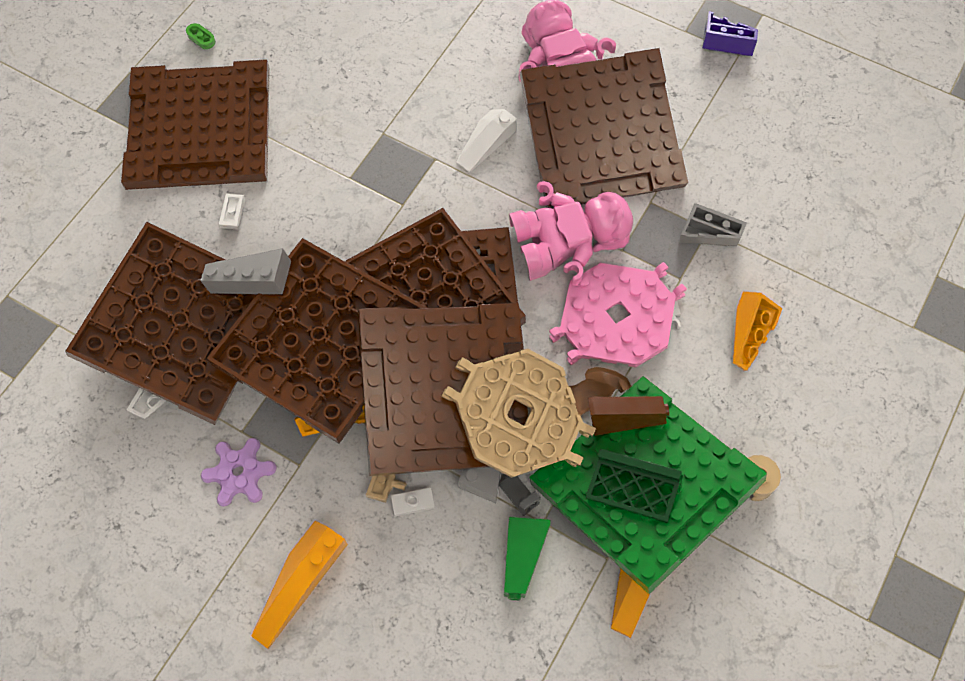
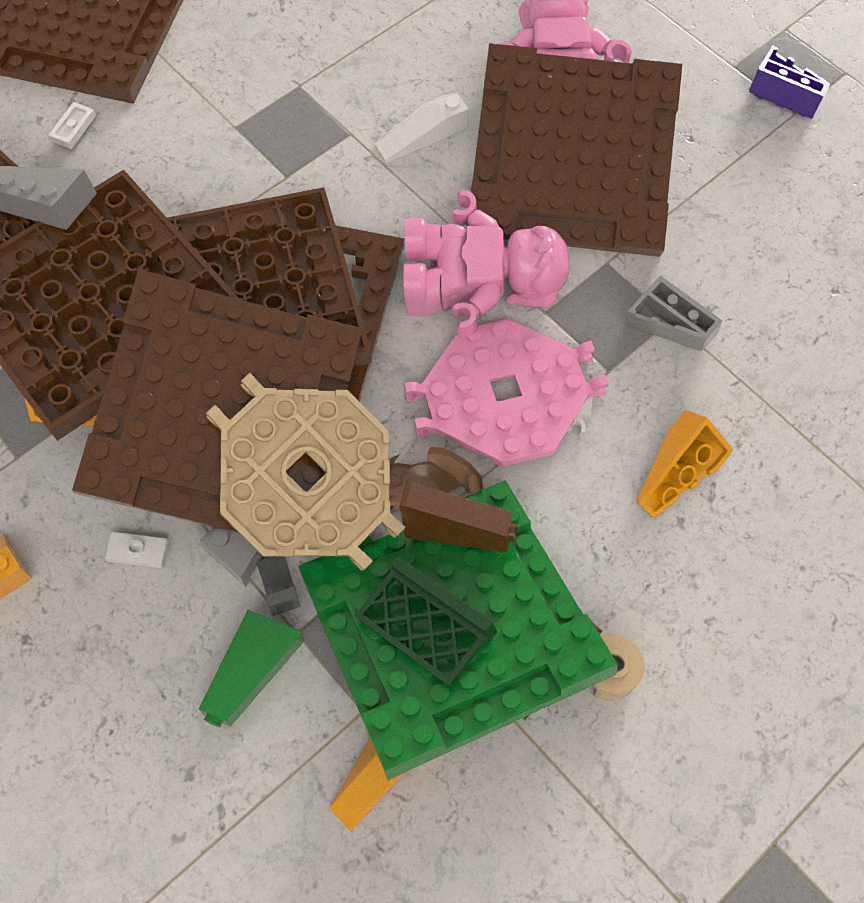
camera: 15 degrees right, 0 degrees up
tan plate [366,474,407,503] -> none

